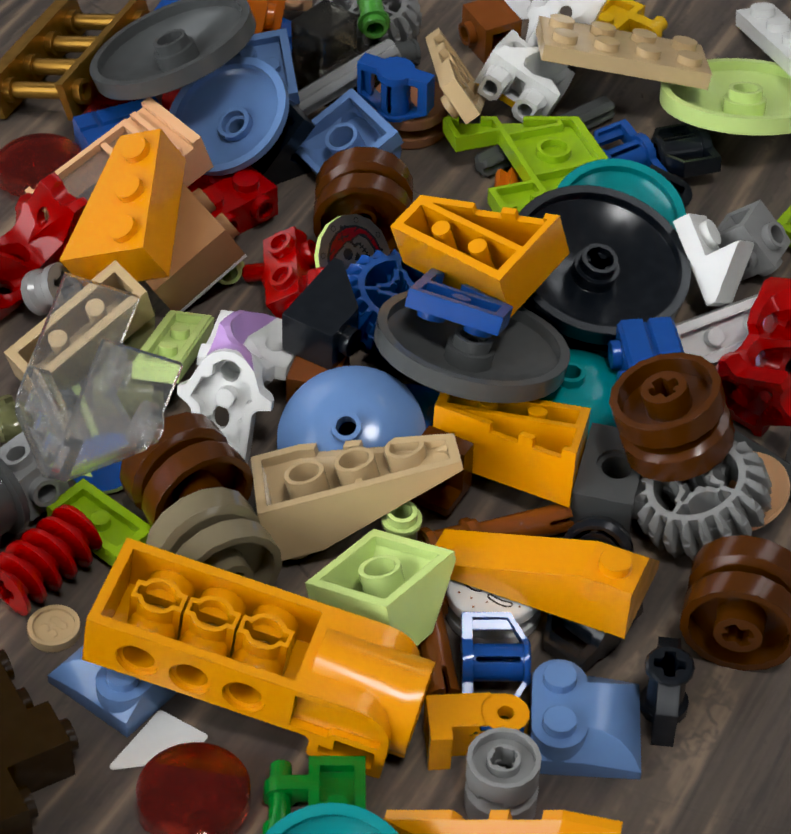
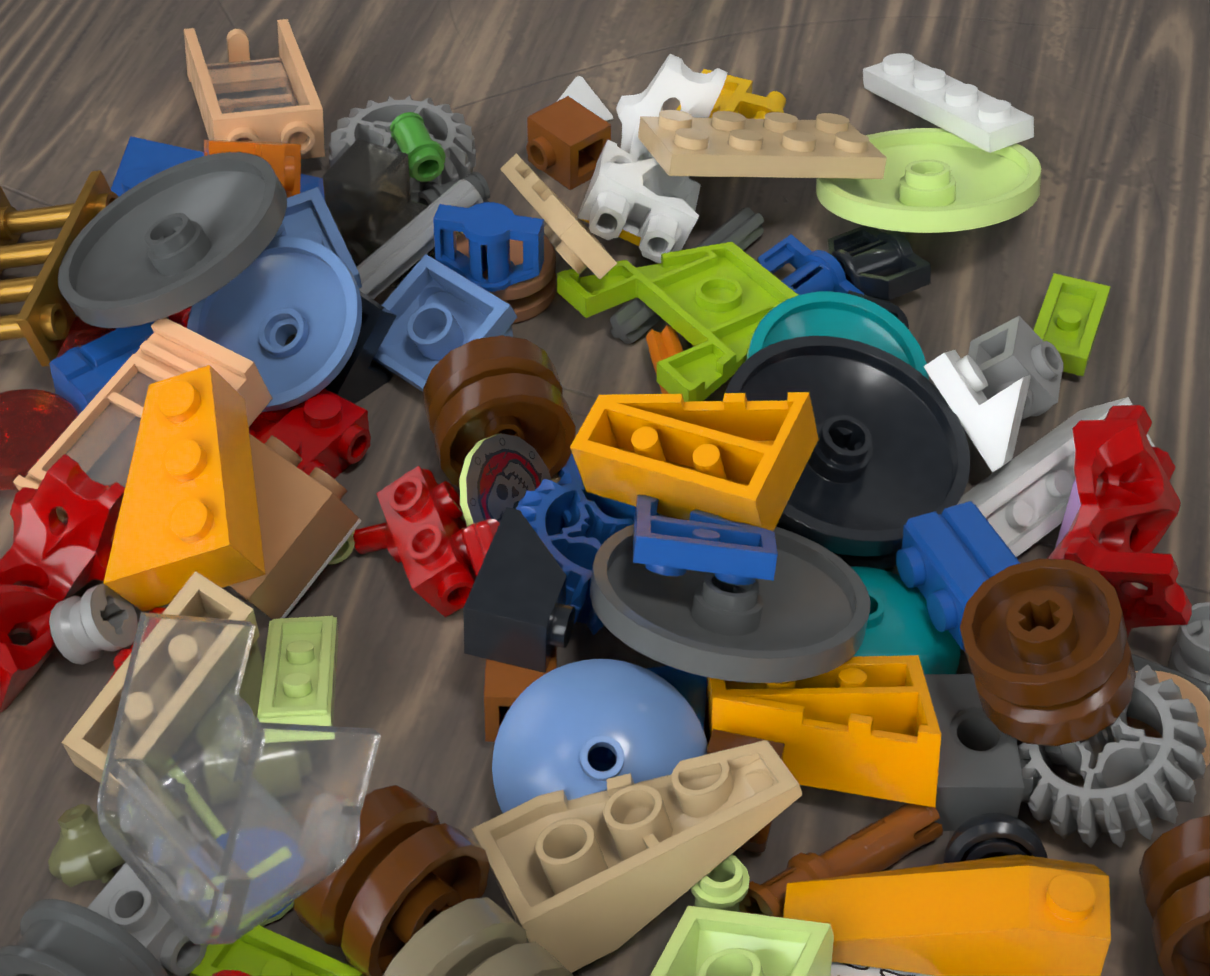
camera: 15 degrees left, 0 degrees up
white hips [177,310,296,464] -> none

